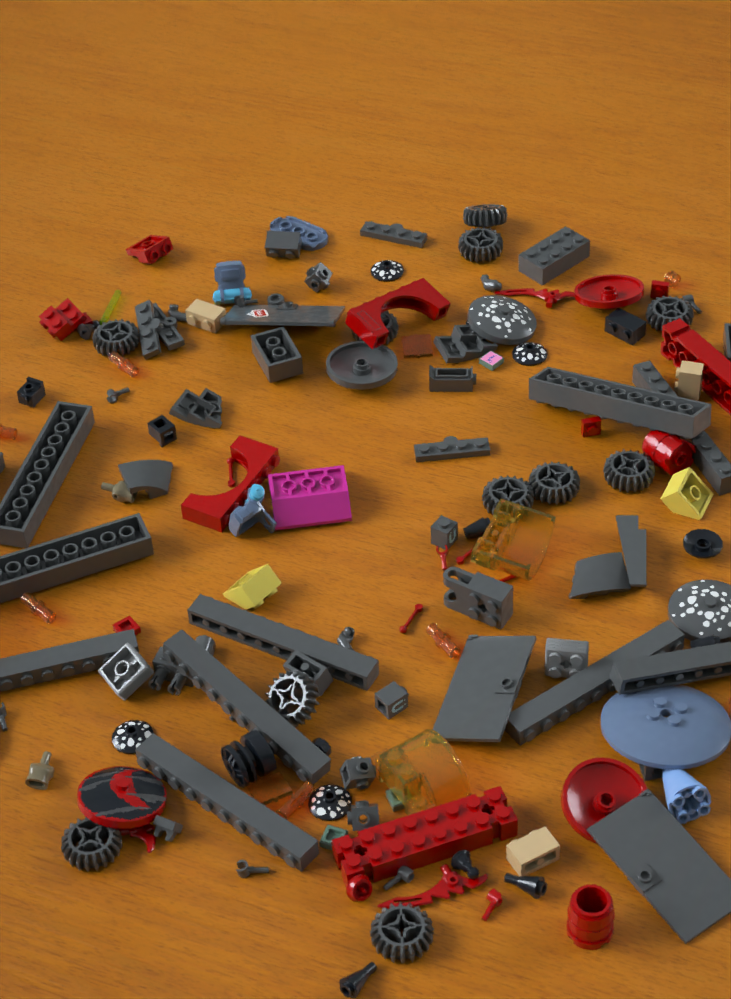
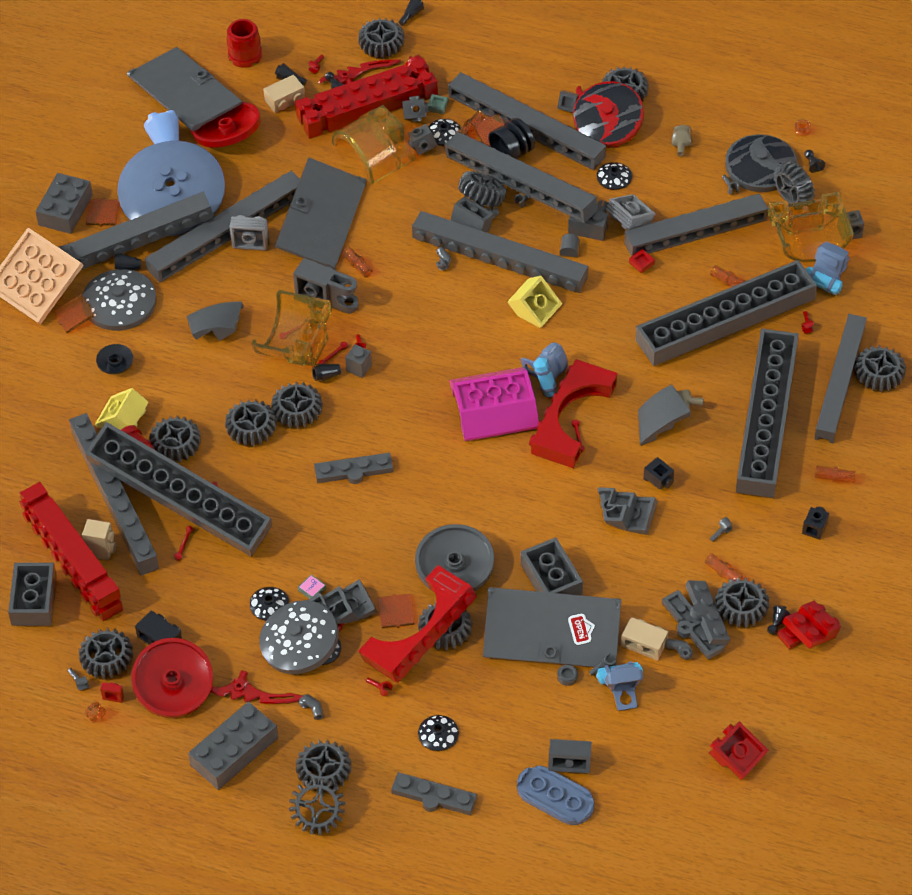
camera: 175 degrees right, 10 degrees up
clear neon green bar [99,290,122,325] -> none
dark grey hand [236,860,269,878] -> none
dark grey brick [304,262,333,293] -> none
black tile [312,738,331,756] -> none
dark grey brick [375,681,409,719] -> none
red hinge [399,604,423,634] -> none
dark grey window [429,365,476,392] -> none
dark grey wedge [616,515,646,587] -> none

